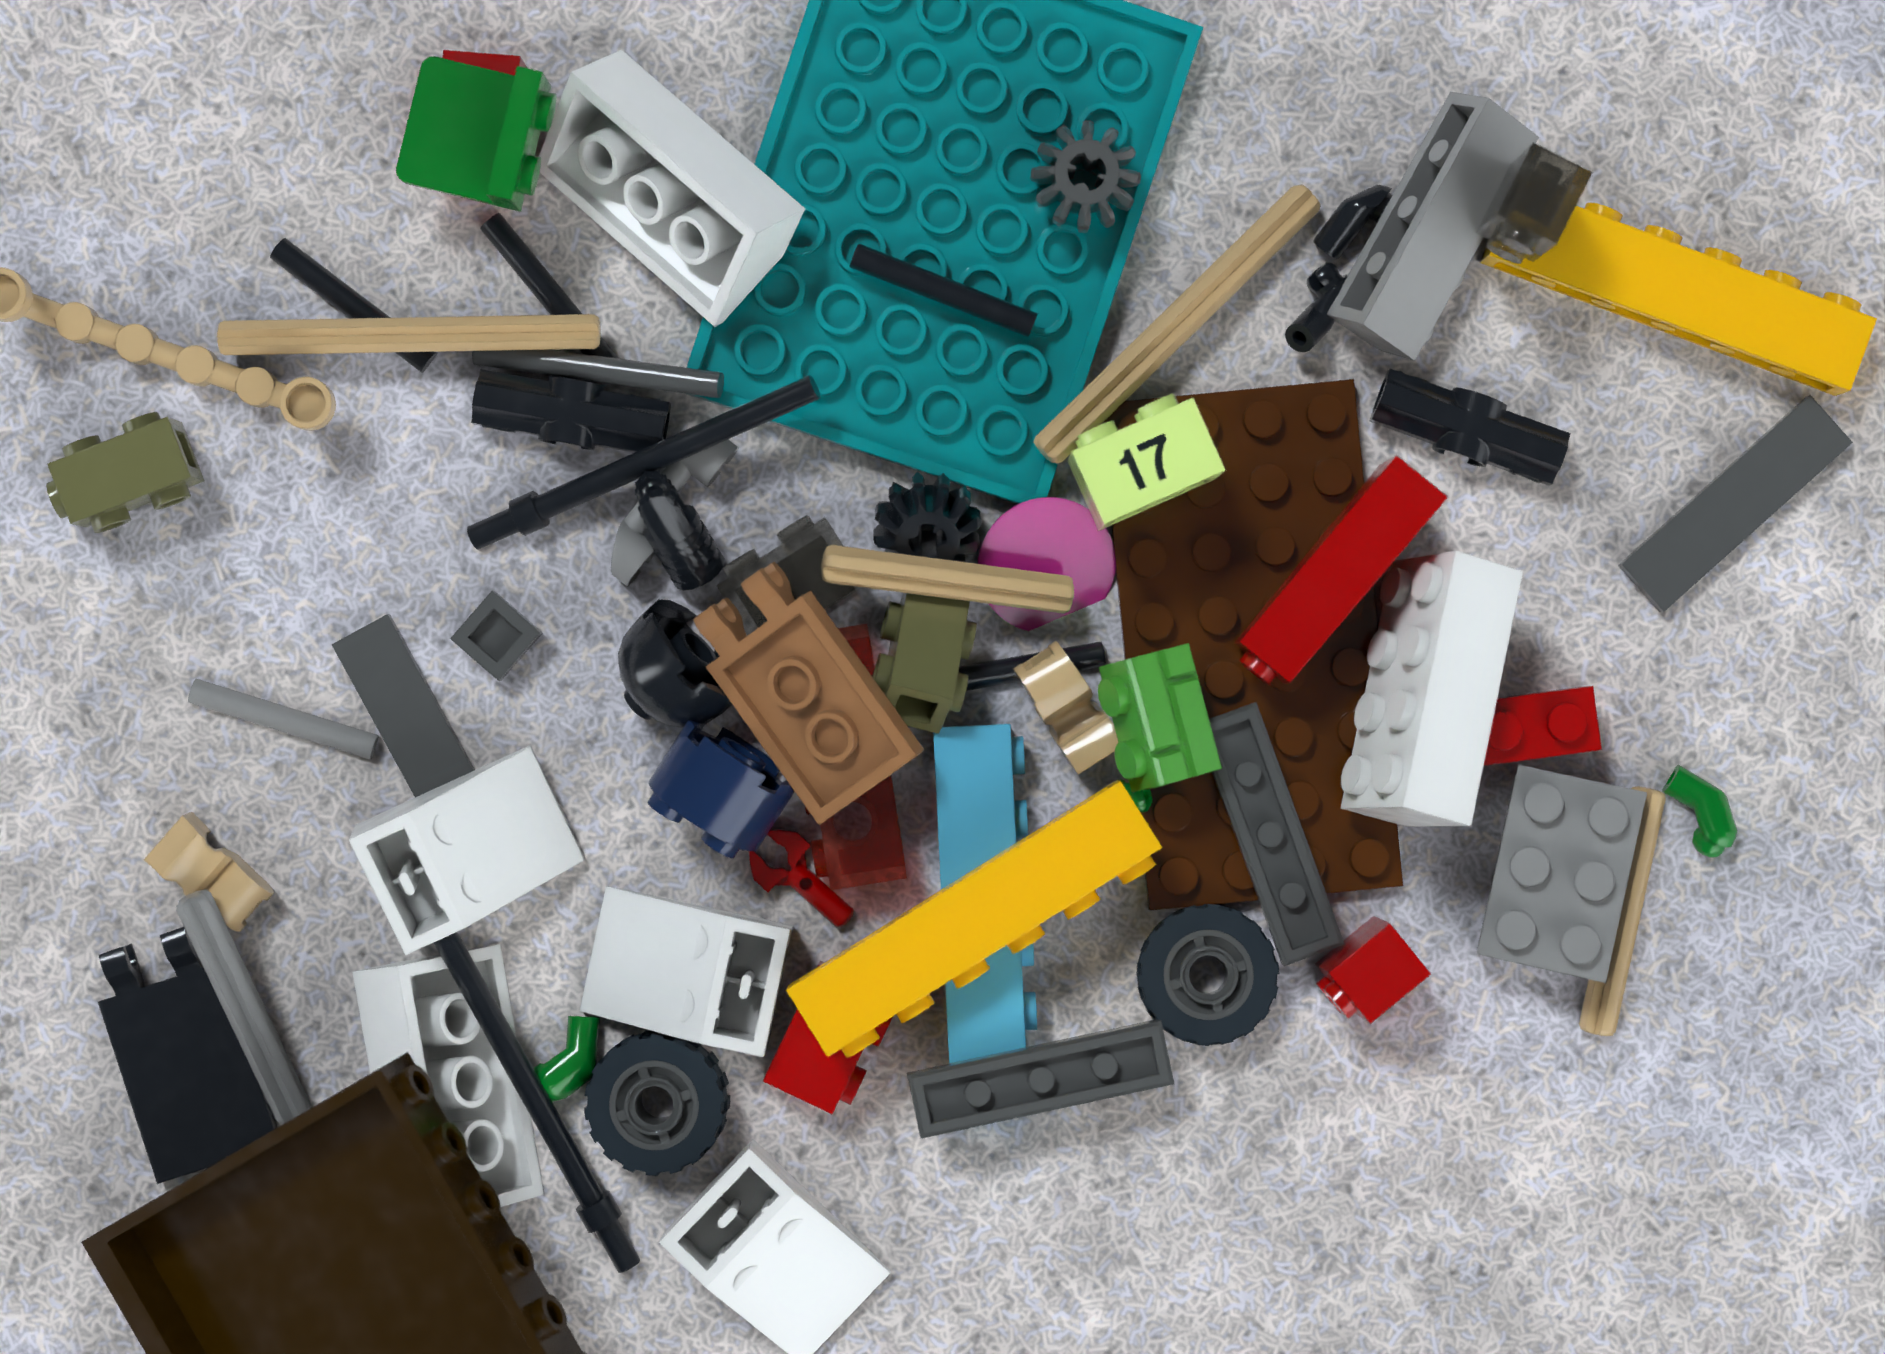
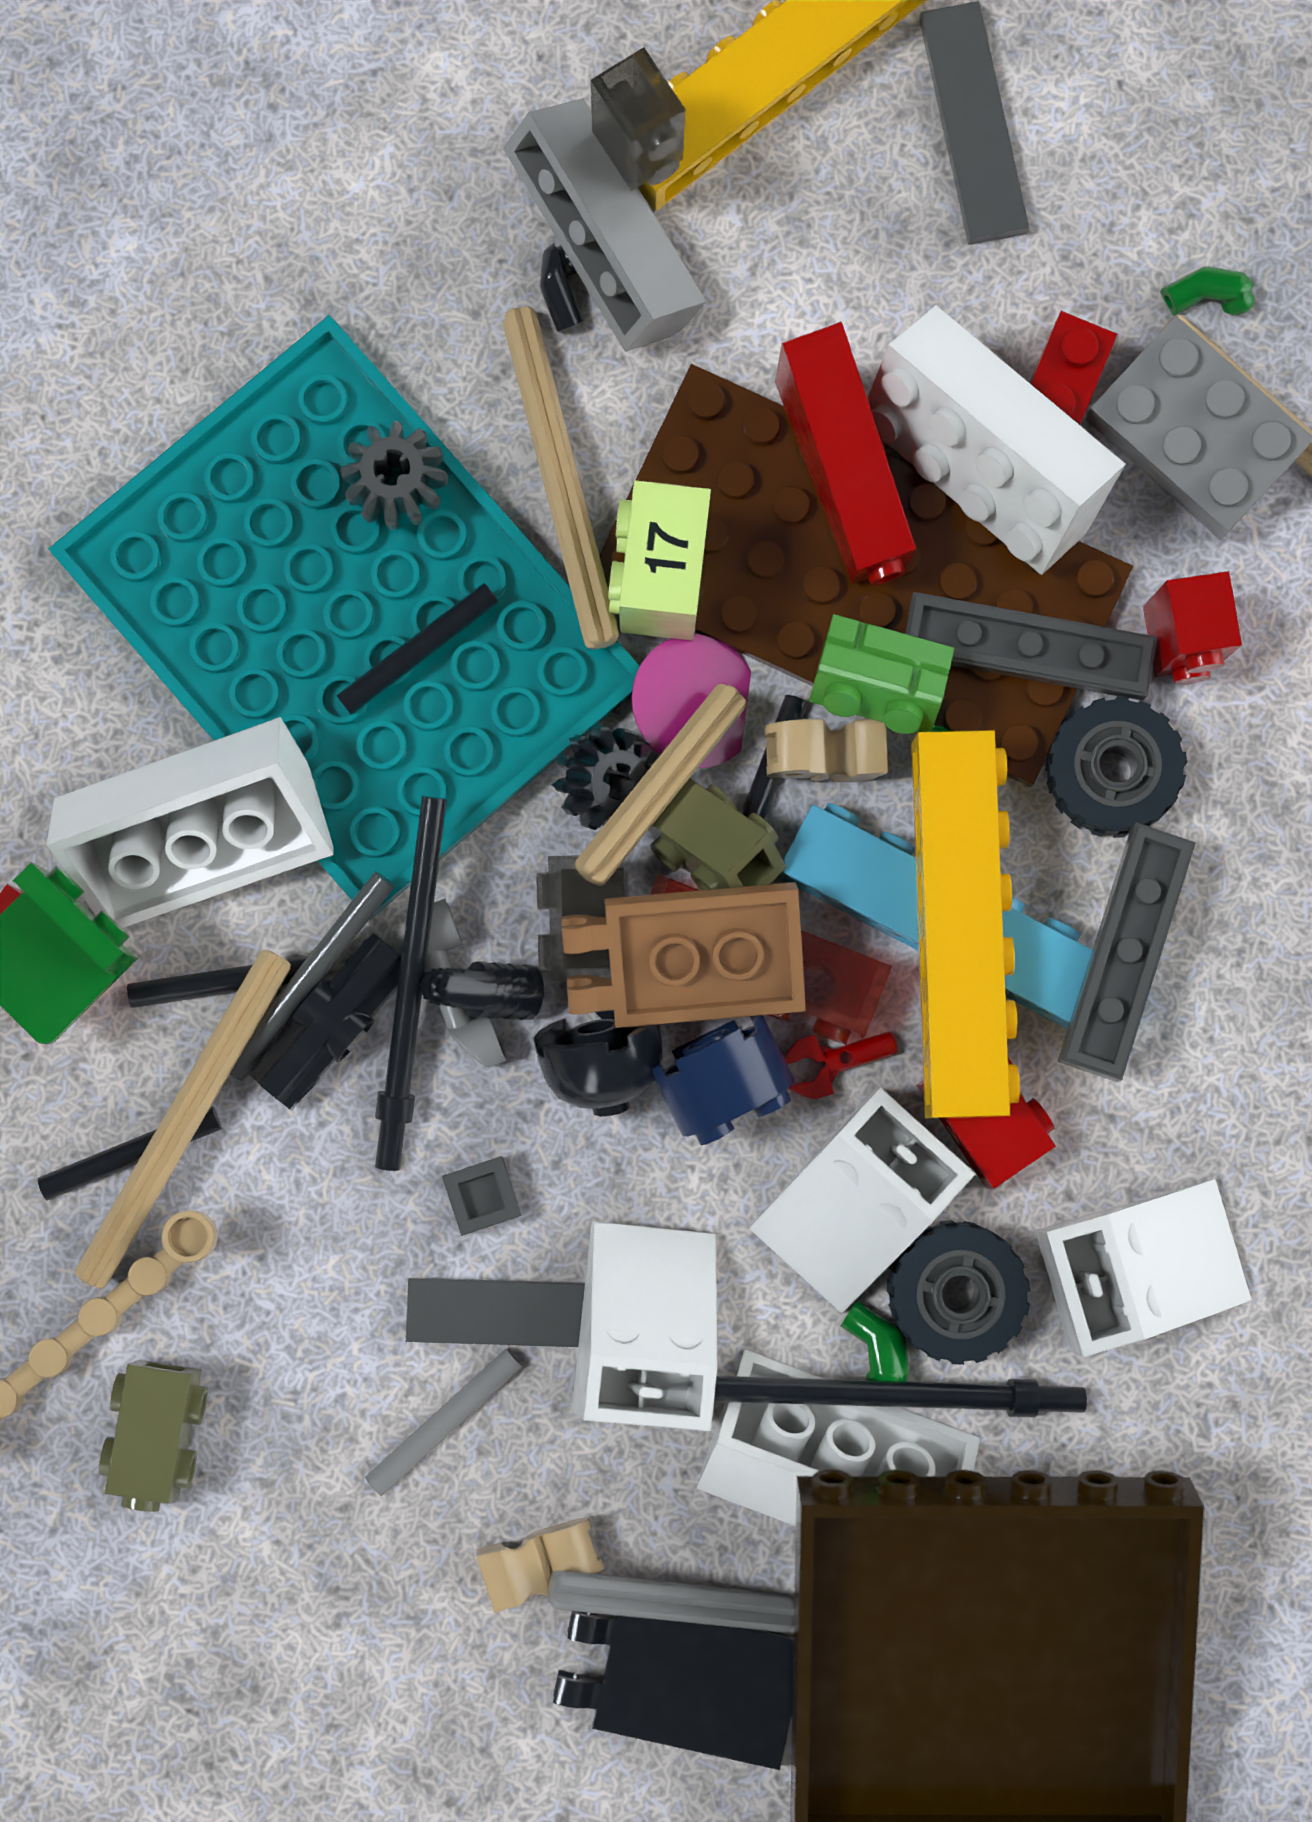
camera: 65 degrees left, 5 degrees down
black arm [1285,262,1348,352] -> none
black piece [1369,369,1571,486] -> none

